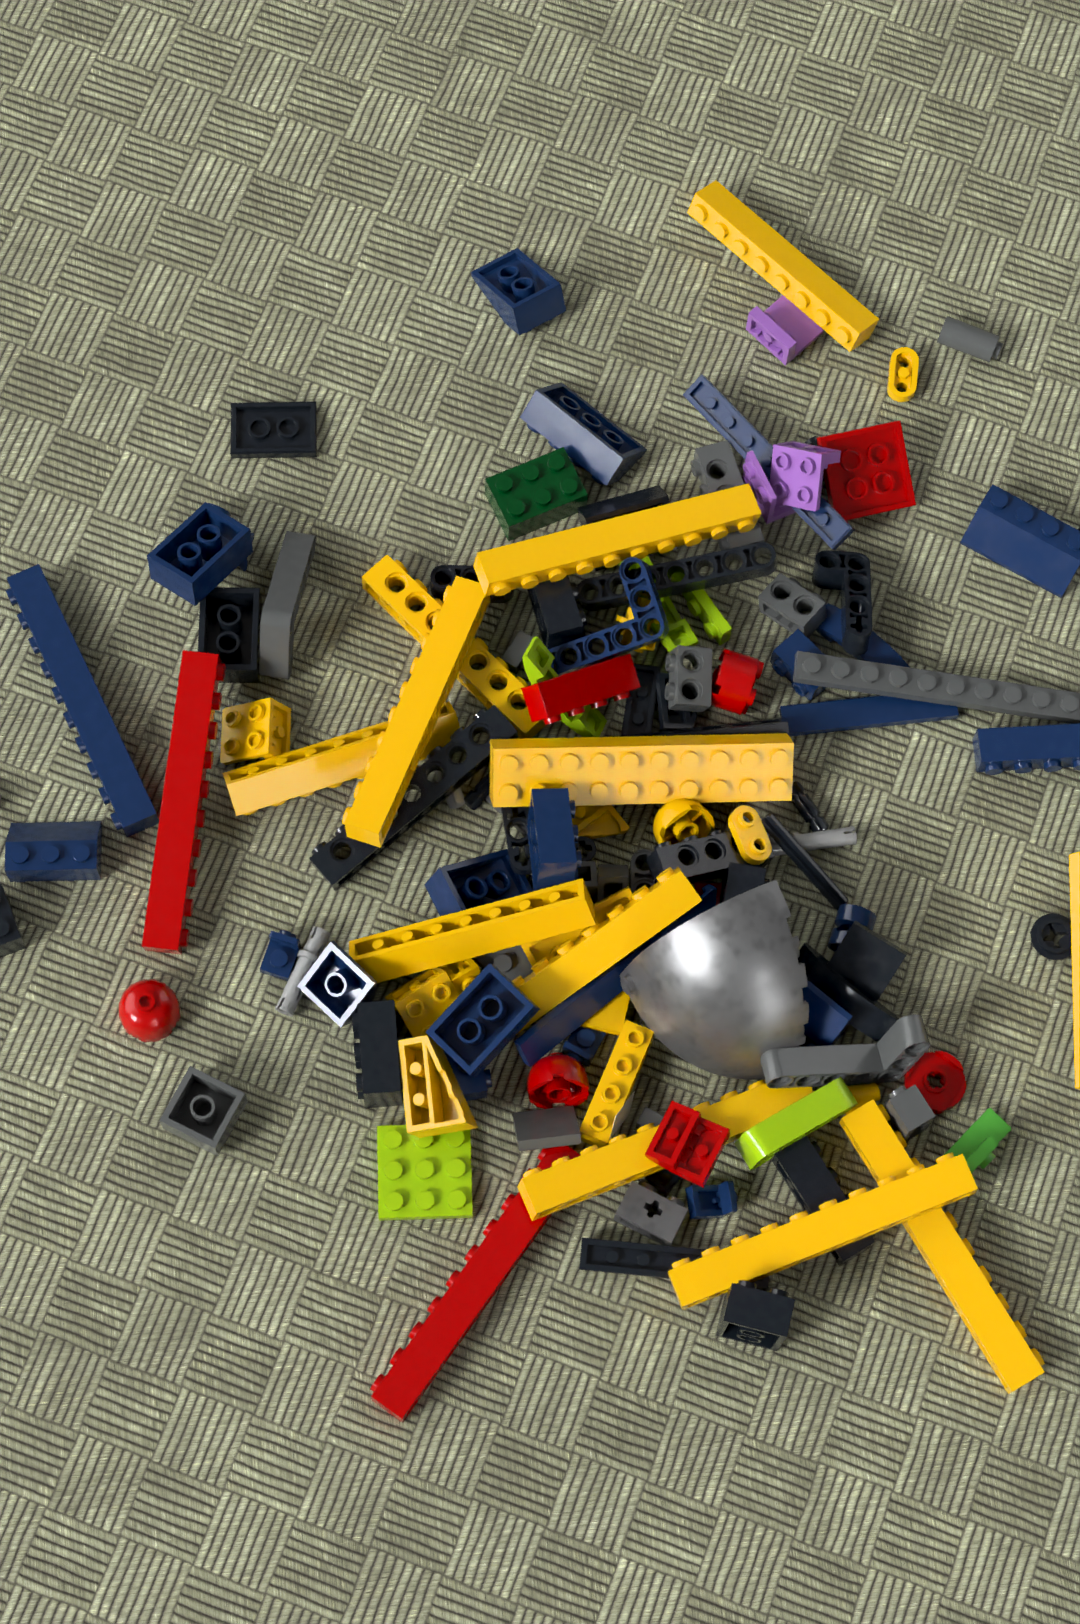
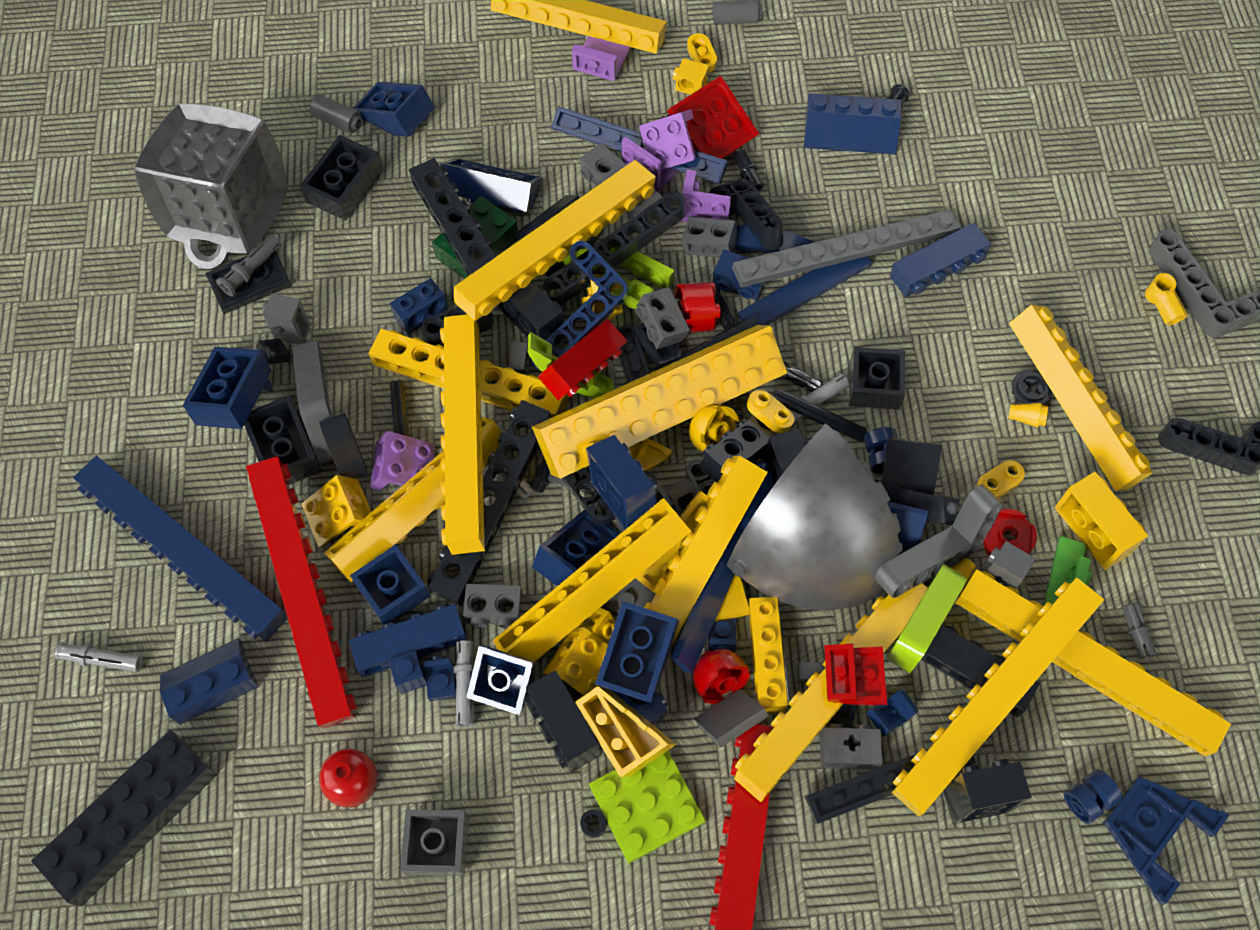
camera: 20 degrees left, 5 degrees down
none -> flat silver piece [134,104,288,269]
none -> dark grey pin [216,234,281,296]
none -> black tile [256,338,291,365]
none -> dark grey brick [262,293,311,345]
none -> black brick [300,135,384,221]
none -> dark grey brick [310,95,363,133]
none -> black beam [319,413,368,479]
none -> dark blue brick [349,604,468,678]
none -> dark blue brick [350,545,430,625]
none -> medium lavender bracket [370,431,435,491]
none -> dark blue brick [388,651,427,694]
none -> dark blue brick [389,278,448,335]
none -> black axle [390,380,409,437]
none -> black brick [408,158,499,276]
none -> dark grey brick [463,584,523,629]
none -> black bush [580,809,607,838]
none -> yellow brick [673,58,709,94]
none -> medium lavender bracket [681,170,731,222]
none -> black axle [714,285,735,329]
none -> black axle [734,150,764,192]
none -> black brick [849,347,905,410]
none -> yellow plate [976,460,1025,498]
none -> yellow cone [1008,403,1048,428]
none -> yellow brick [1054,472,1148,571]
none -> dark blue wheel [1064,769,1122,825]
none -> dark blue wing [1103,777,1229,905]
none -> dark grey axle [1122,603,1157,659]

